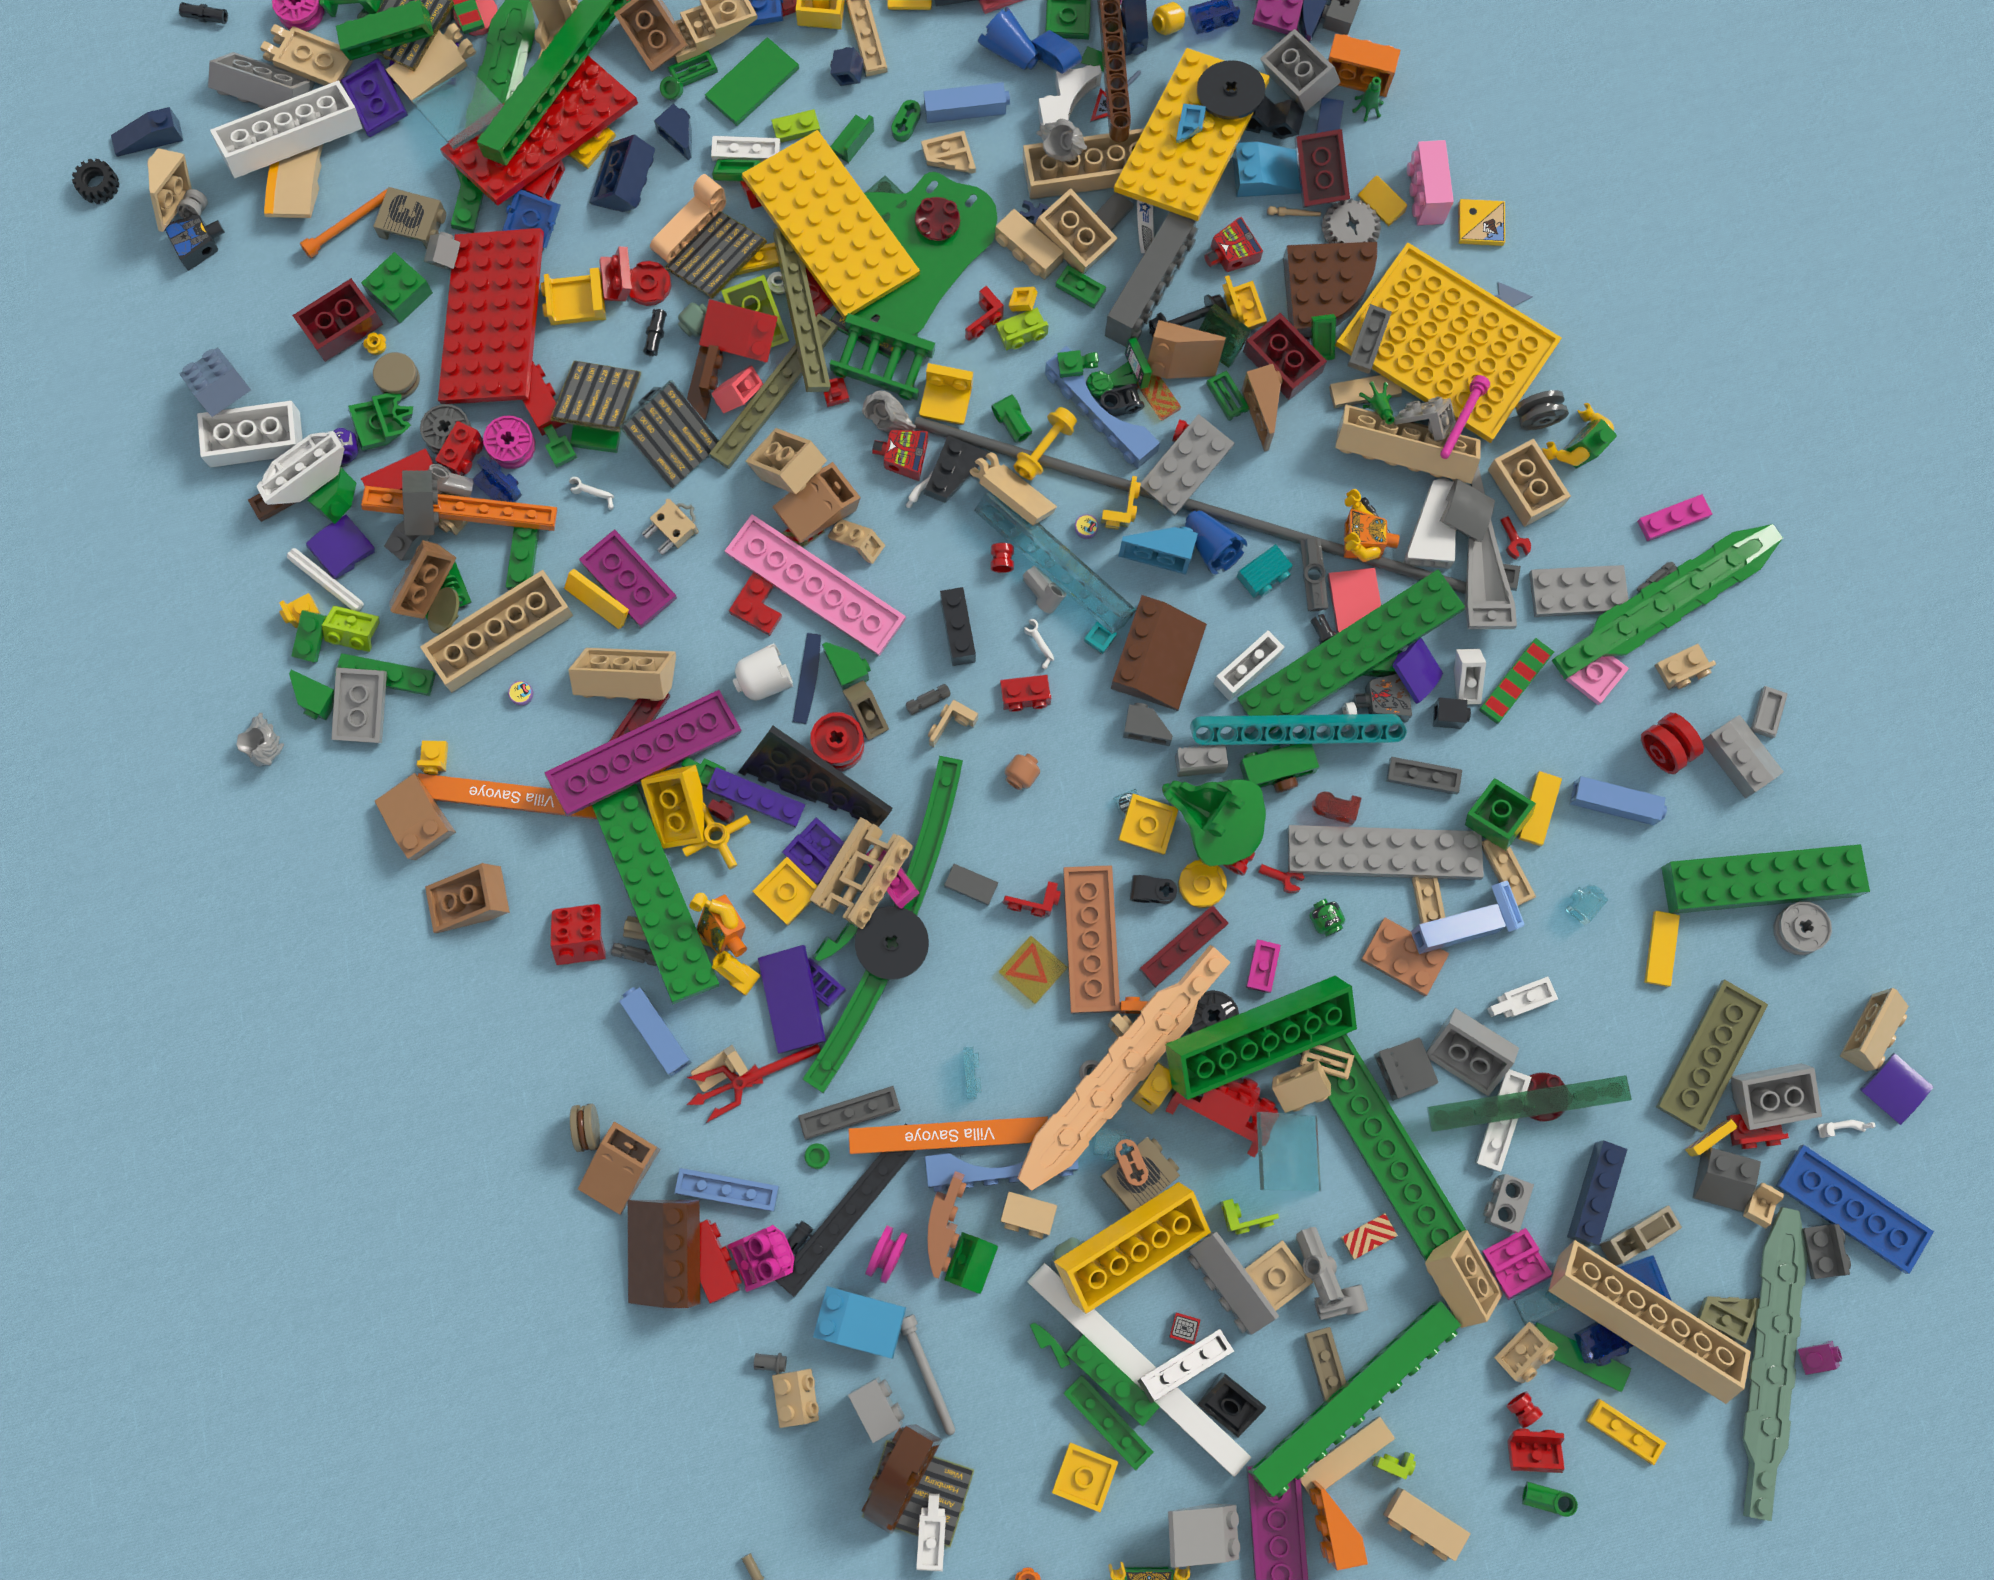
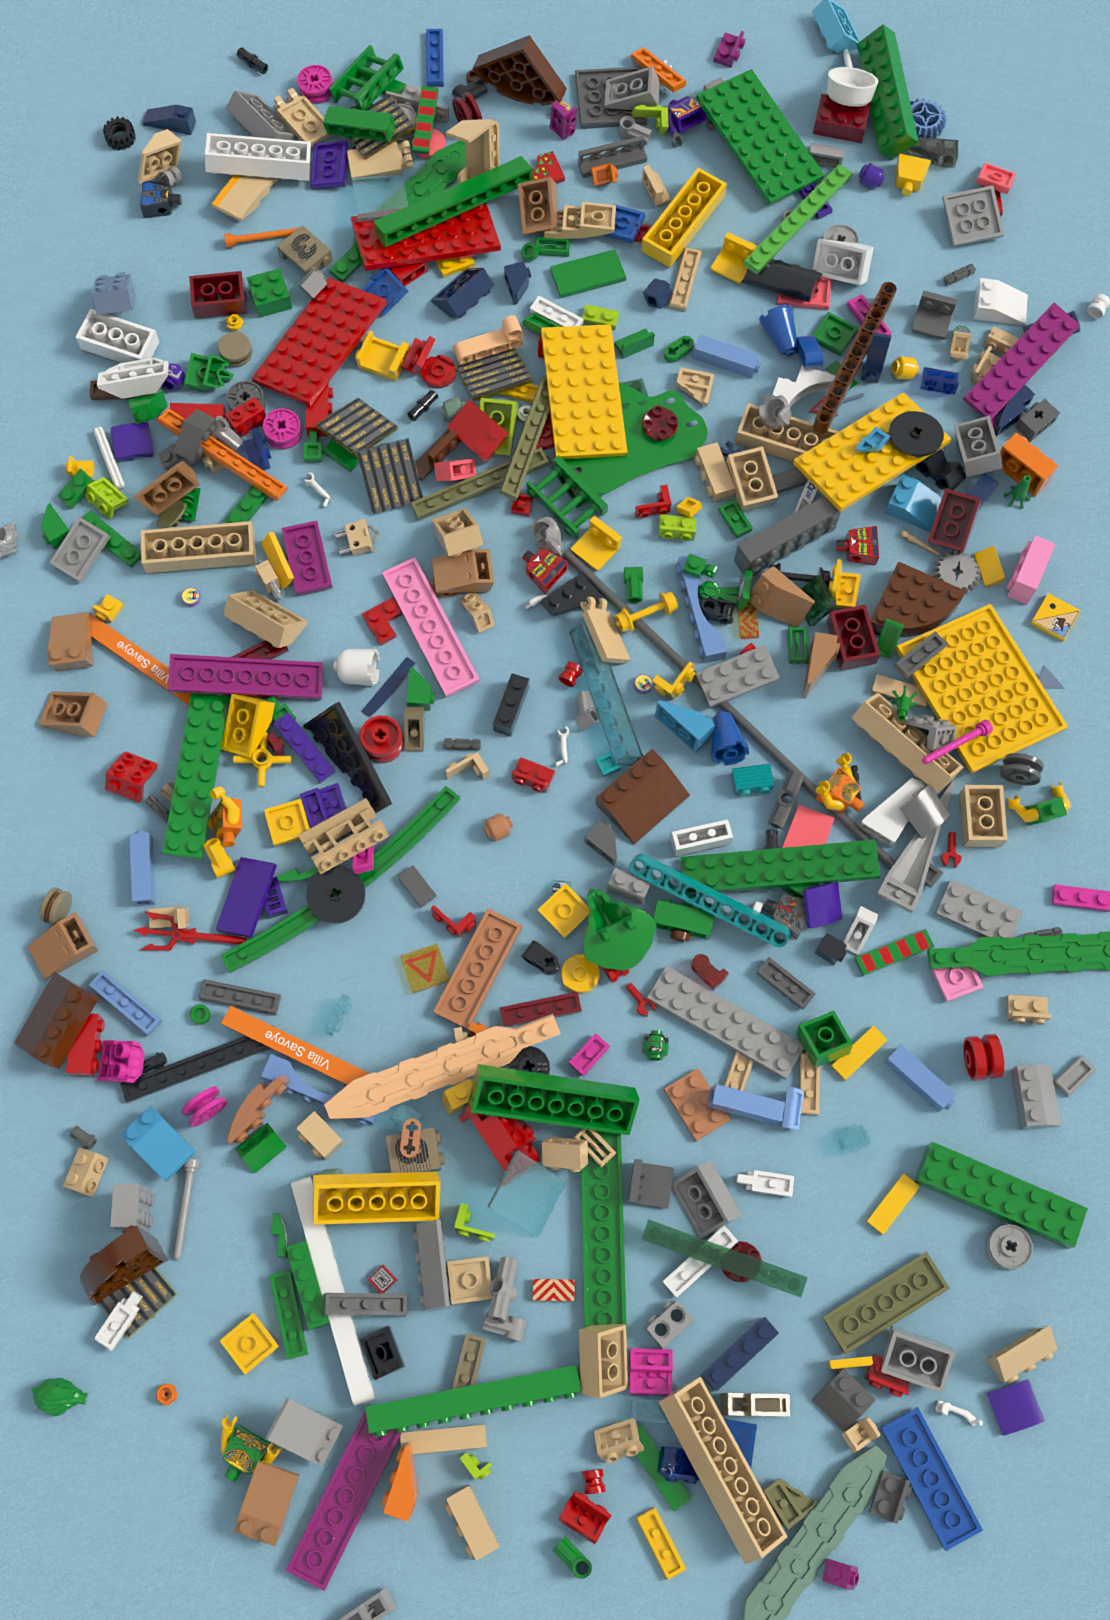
camera: 30 degrees right, 5 degrees down
none -> tan piece [255,559,282,601]

